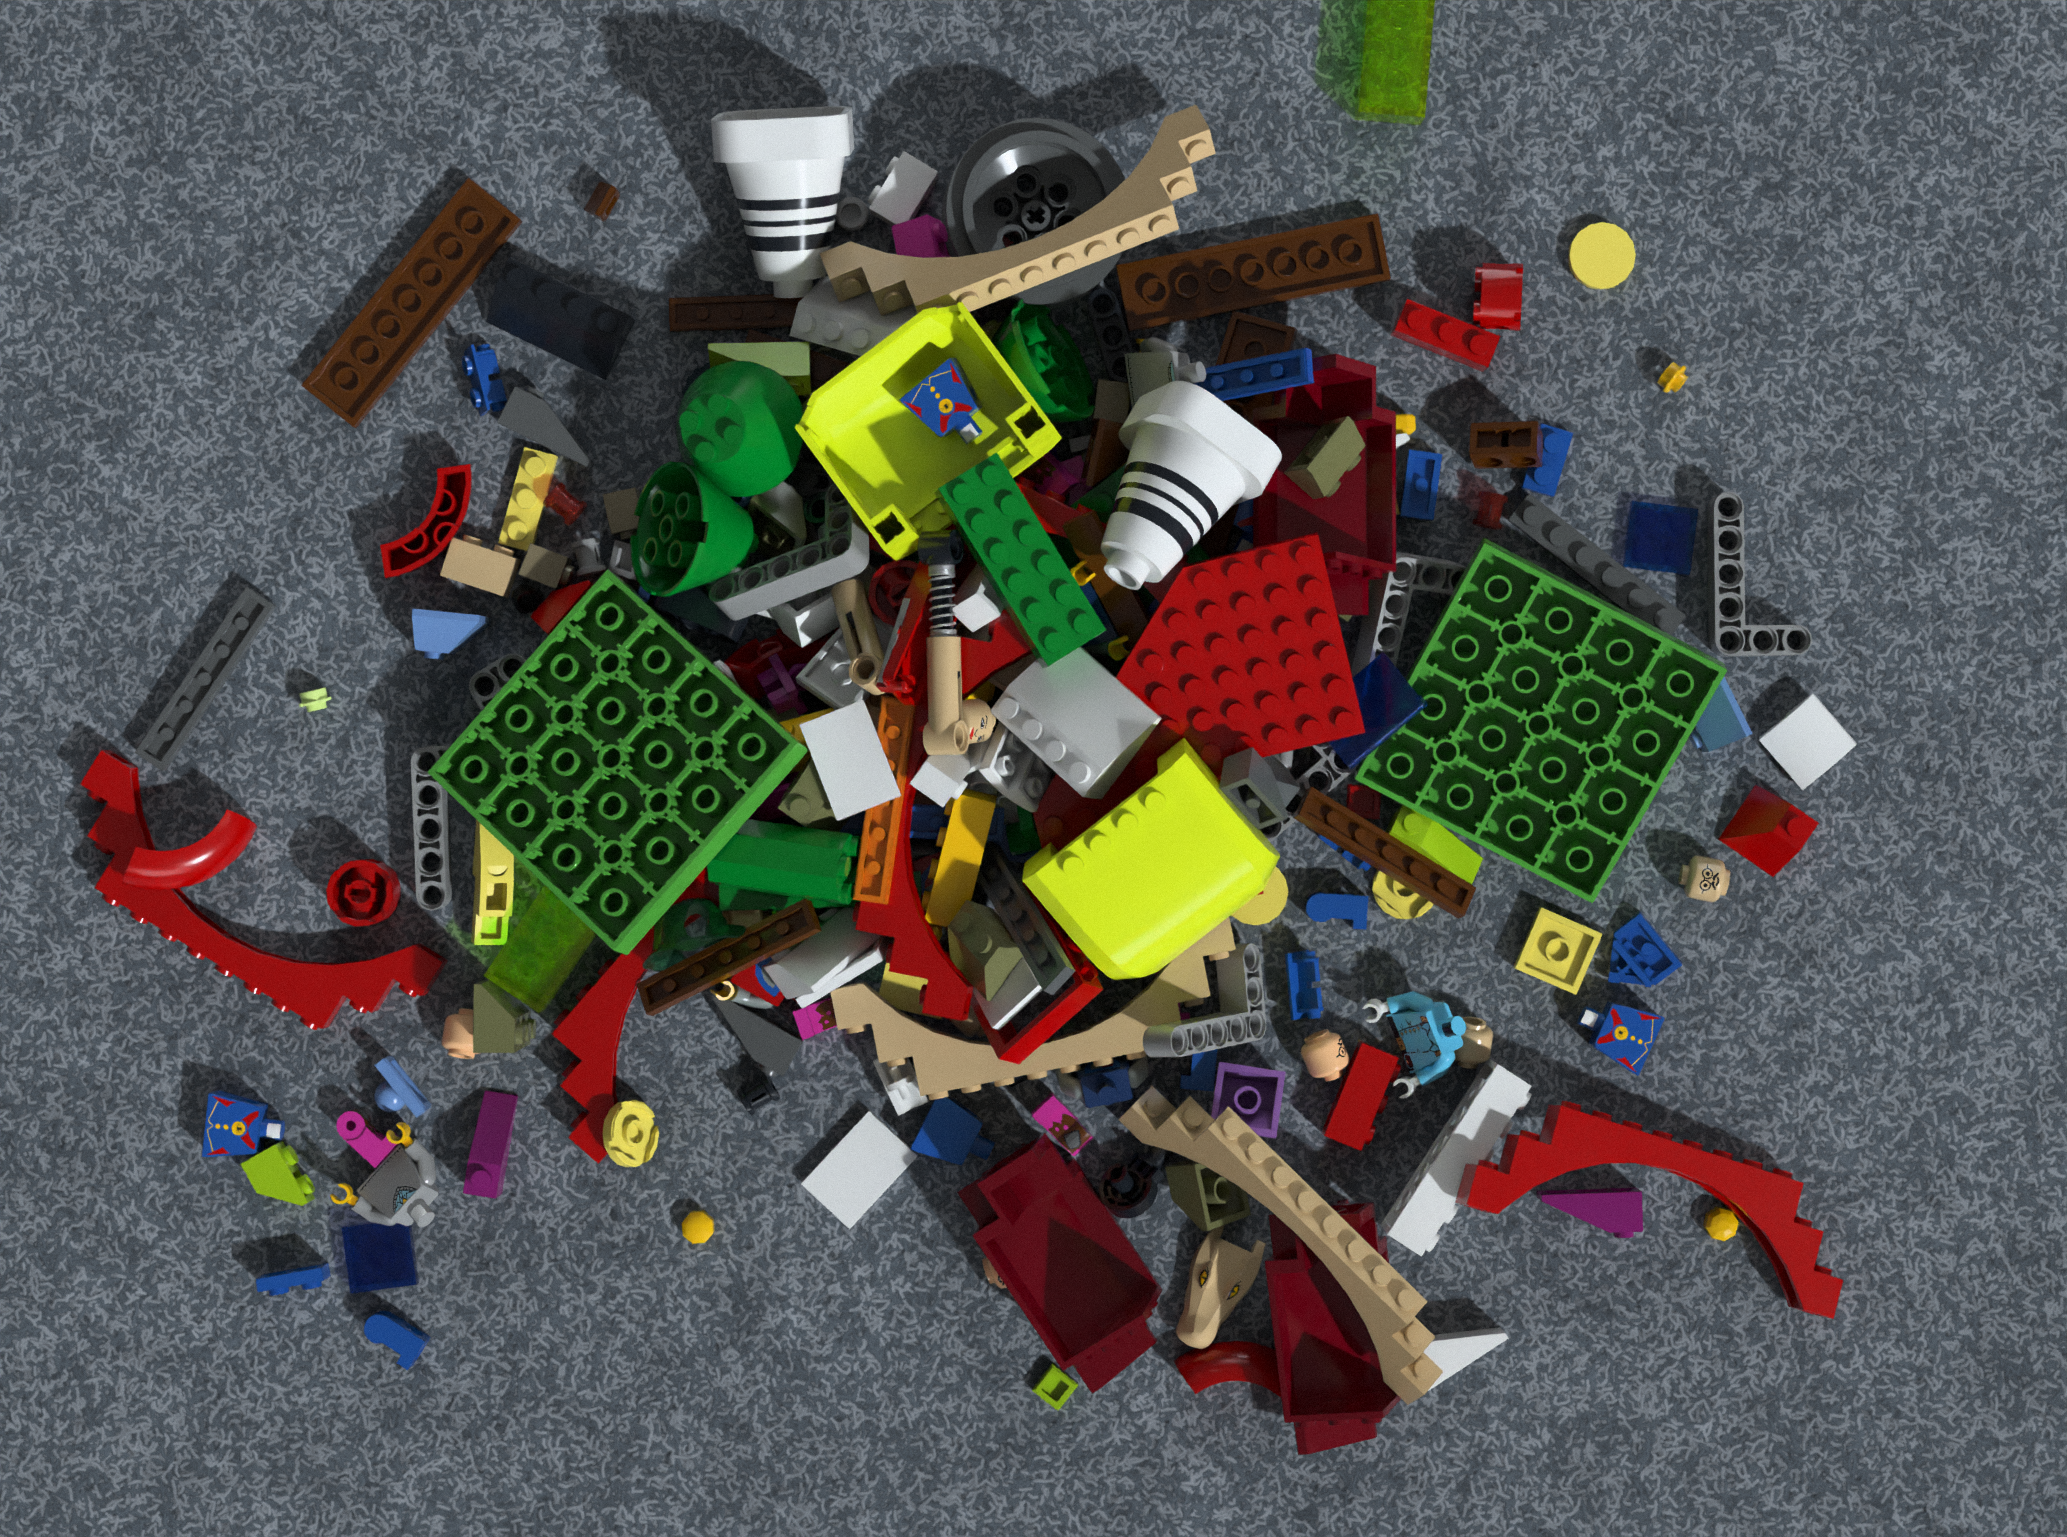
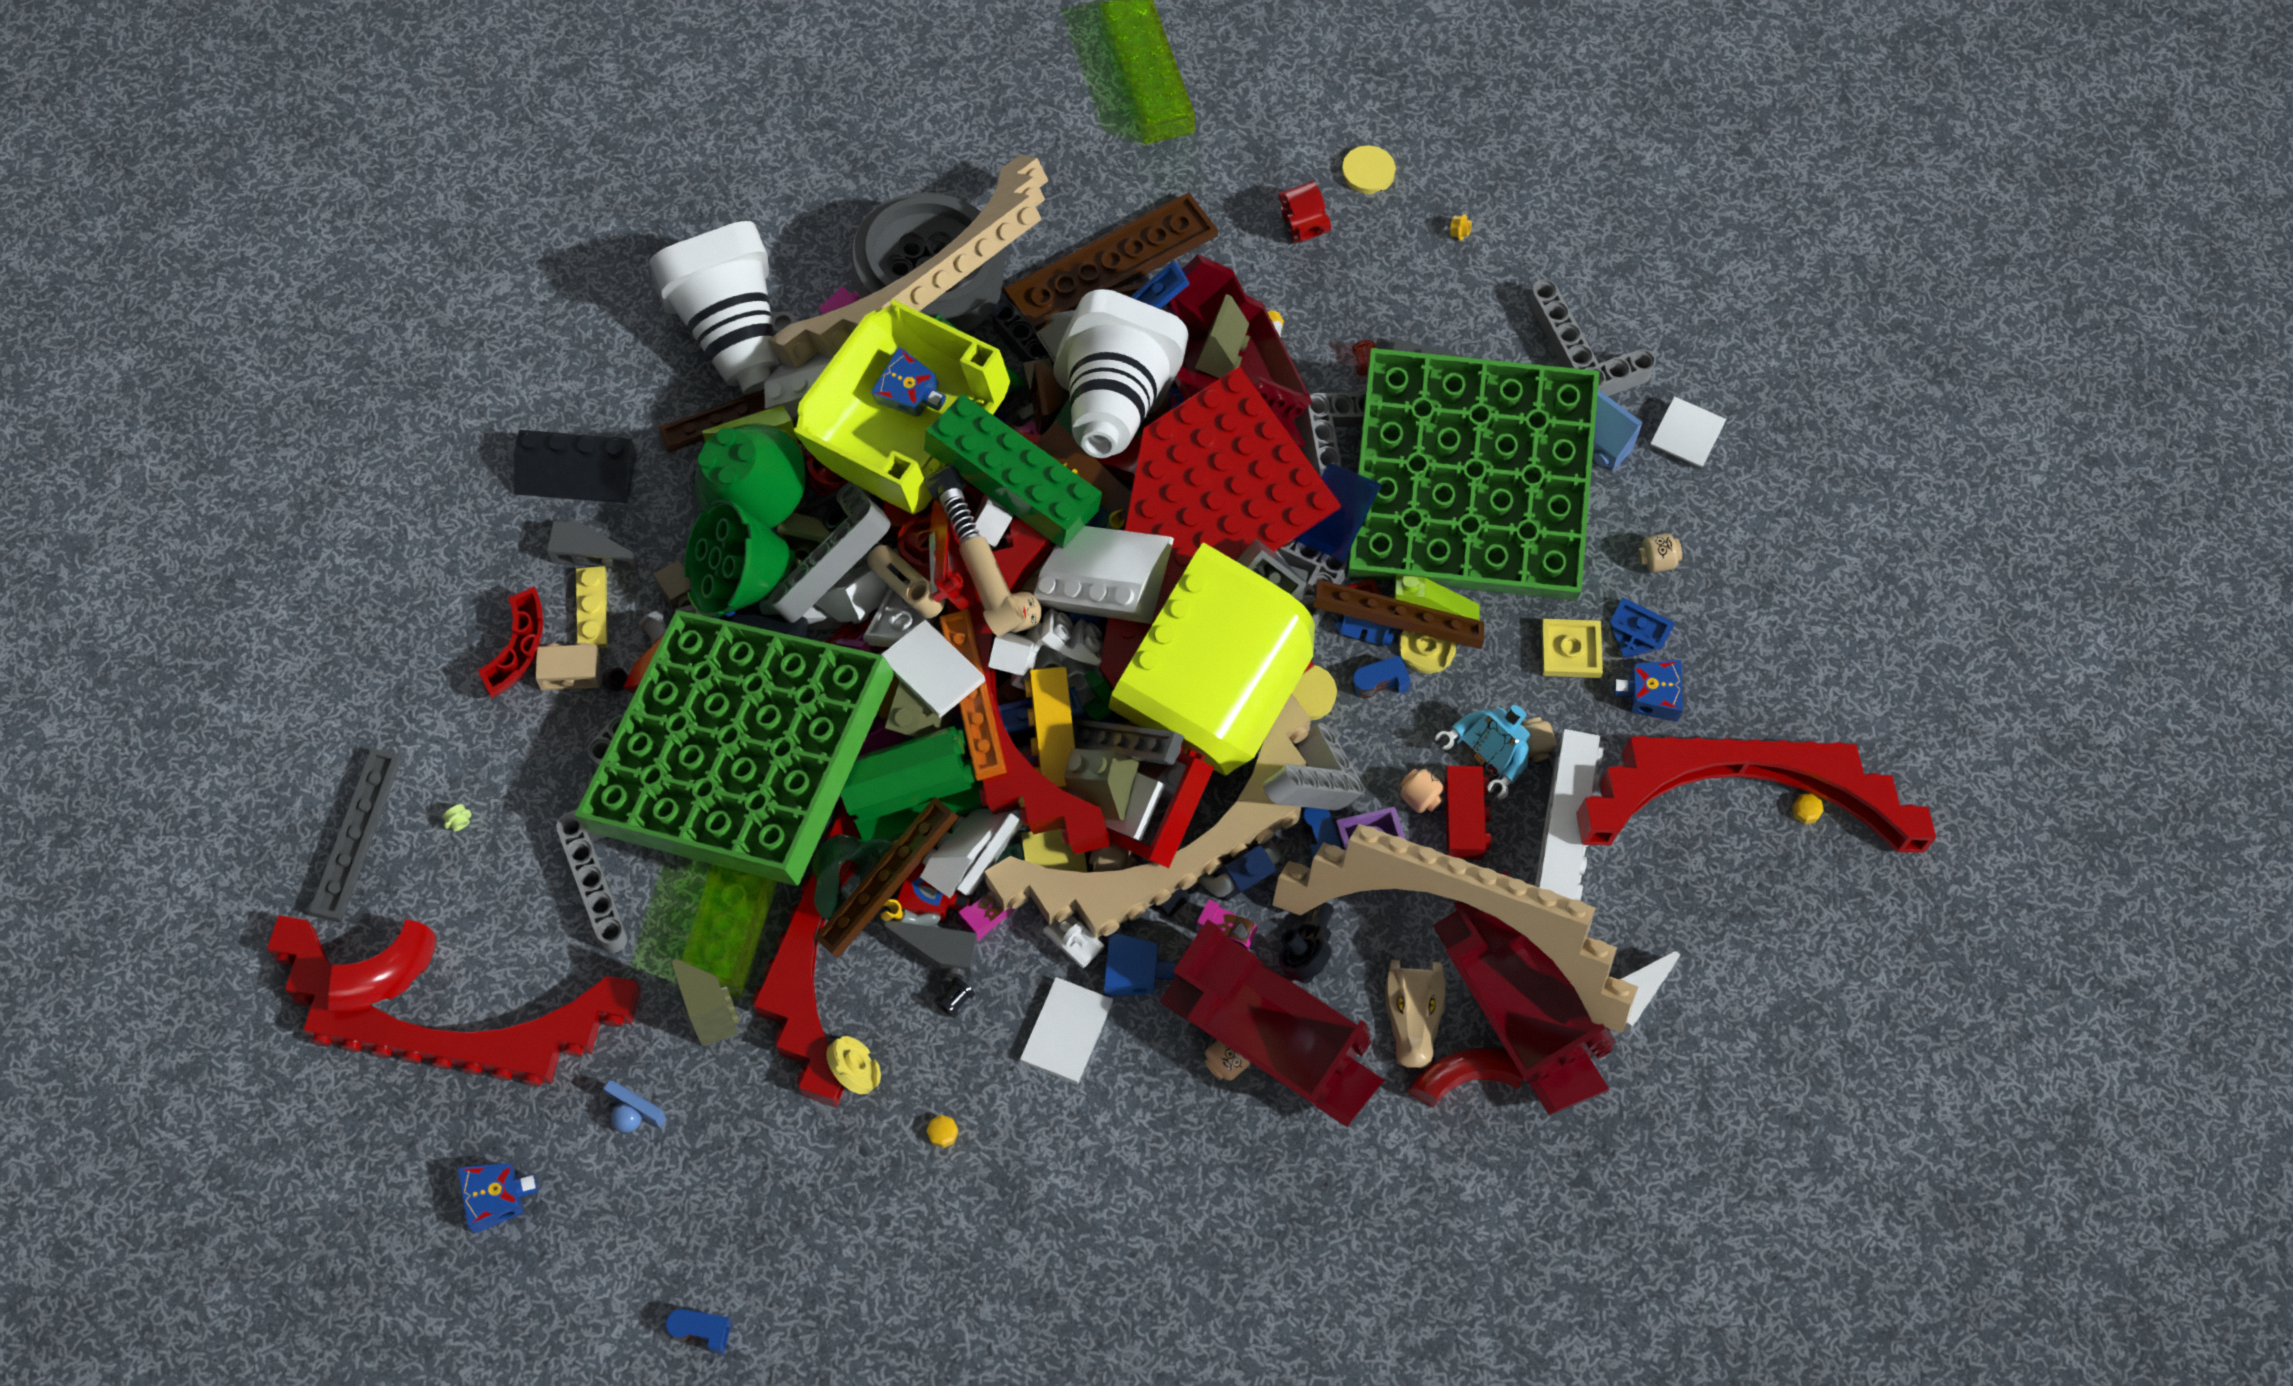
camera: 20 degrees left, 25 degrees down
lime slope [241,1141,315,1206] -> none
blue plate [256,1263,331,1296] -> none
reddish brown plate [301,178,523,428] -> none
red brick [326,859,401,927] -> none
light grey torso [330,1122,439,1227] -> none
dark pink leg [336,1109,401,1168] -> none
clear blue plate [342,1222,419,1294] -> none
medium blue slope [412,608,491,660] -> none
light nougat head [441,1008,480,1059] -> none
blue hinge [461,344,507,416] -> none
magenta slope [463,1090,518,1199] -> none
light yellow slope [471,819,514,945] -> none
dark tan brick [519,543,574,589] -> none
clear red bush [543,482,588,526] -> none
reddish brown slope [584,182,620,222] -> none
white brick [868,151,939,226] -> none
lime tile [1032,1363,1079,1411] -> none
olive slope [1165,1159,1251,1231] -> none
blue hinge [1285,950,1324,1020] -> none
red brick [1391,299,1501,372] -> none
blue plate [1399,449,1442,521] -> none
reddish brown brick [1469,421,1543,469] -> none
blue plate [1521,423,1573,497] -> none
magenta slope [1537,1187,1643,1238] -> none
clear blue plate [1622,501,1698,575] -> none
red slope [1718,785,1819,877] -> none

